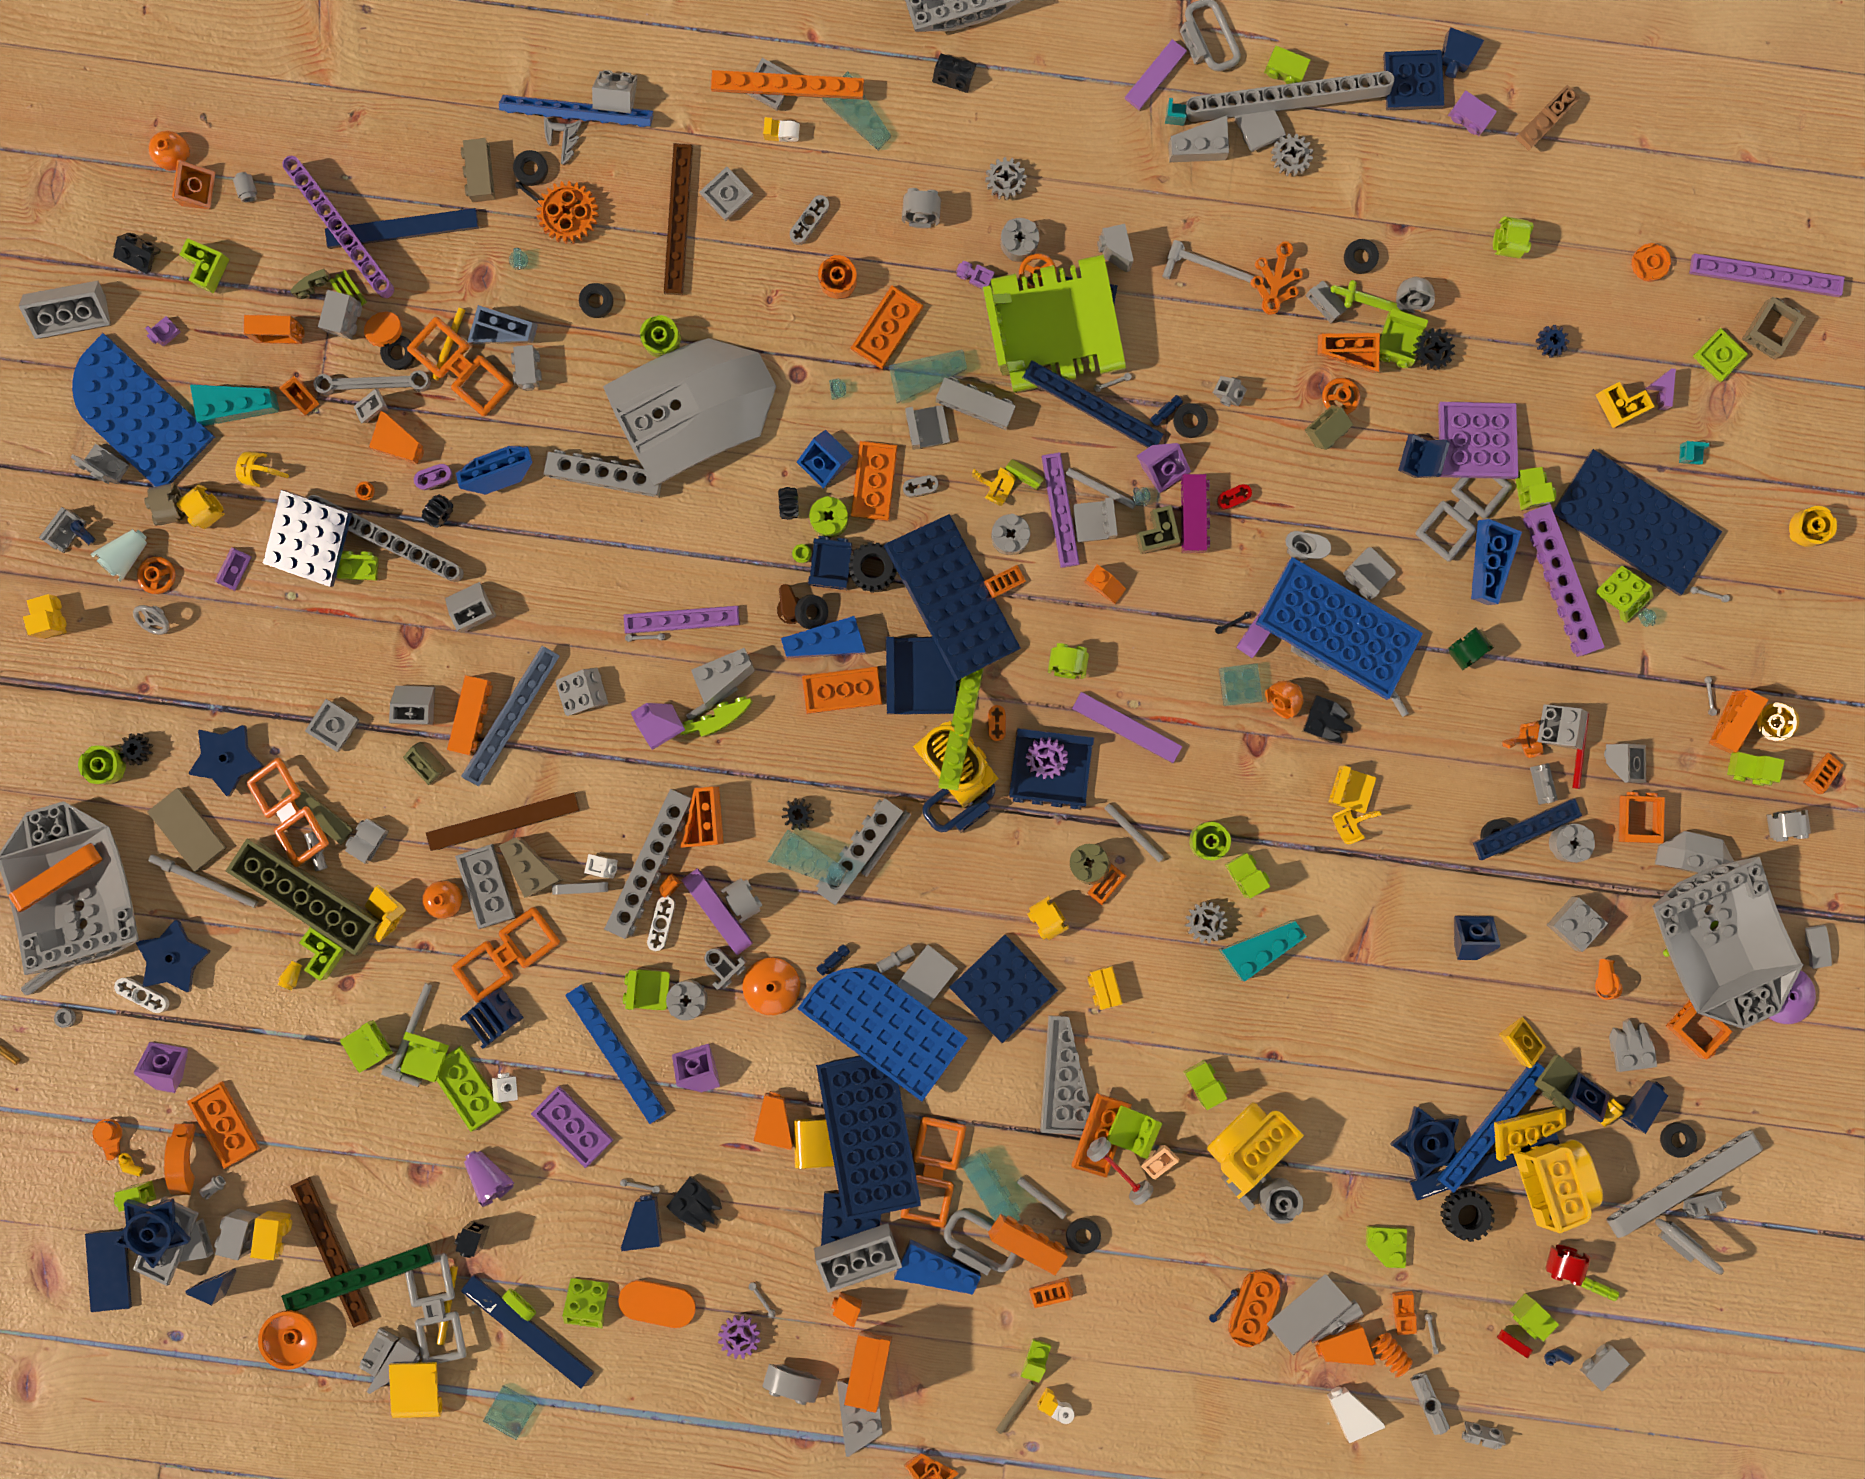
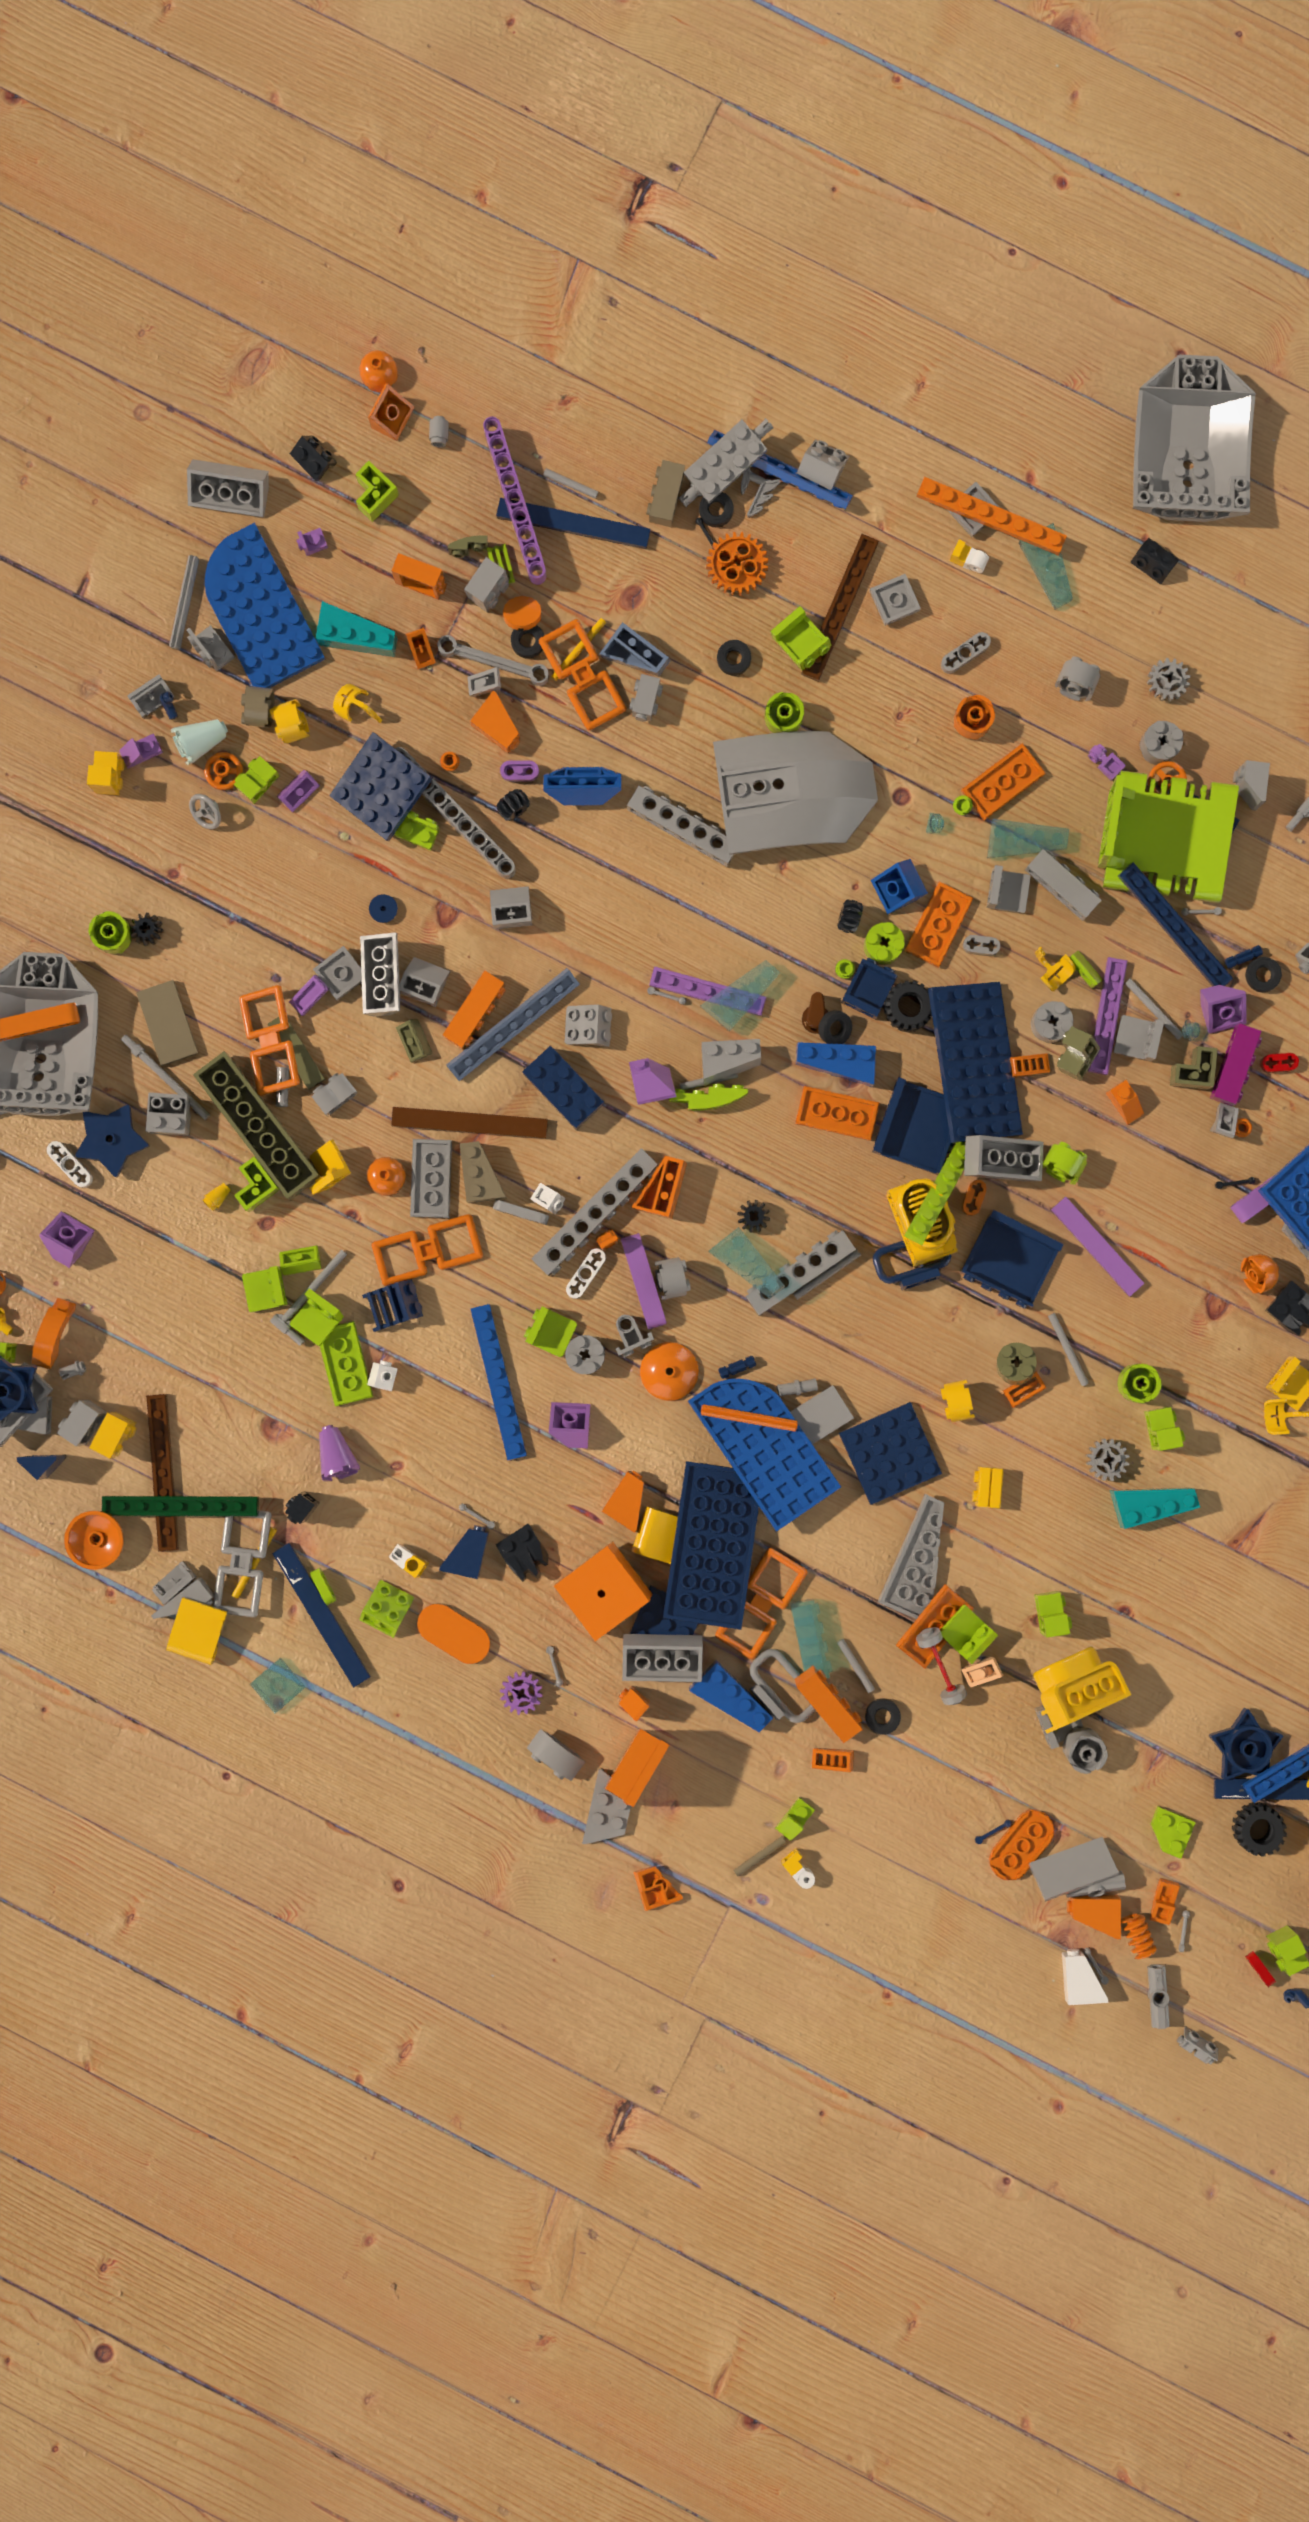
camera: 25 degrees right, 0 degrees up
orange tile [187,1081,260,1169] -> none
dark blue plate [189,725,264,796] -> none
clear light blue plate [509,248,528,270] -> none
medium lavender tile [531,1086,614,1168] -> none
medium lavender gear [1026,737,1068,779] -> none
clear light blue plate [1219,663,1262,706] -> none
none -> medium lavender slope [119,733,163,769]
none -> light grey slope [146,1093,191,1136]
none -> light grey axle [169,555,199,650]
none -> lime brick [234,756,280,804]
none -> lime slope [279,1245,321,1275]
none -> medium lavender tile [289,975,329,1016]
none -> light grey slope [360,933,400,1017]
none -> dark blue piece [369,894,398,923]
none -> leg [389,1544,429,1578]
none -> dark blue brick [522,1045,604,1131]
none -> light grey bar [543,468,599,499]
none -> orange container [554,1541,653,1641]
none -> light grey plate [678,418,773,507]
none -> clear light blue wing [700,960,780,1032]
none -> orange axle [701,1404,798,1431]
none -> lime panel [770,606,831,671]
none -> lime plate [953,795,973,815]
none -> light grey brick [964,1135,1044,1182]
none -> olive brick [1057,1026,1101,1081]
none -> light grey hinge [1083,1948,1109,1985]
none -> light grey slope [1210,1102,1239,1138]
none -> orange plate [1235,1118,1252,1138]

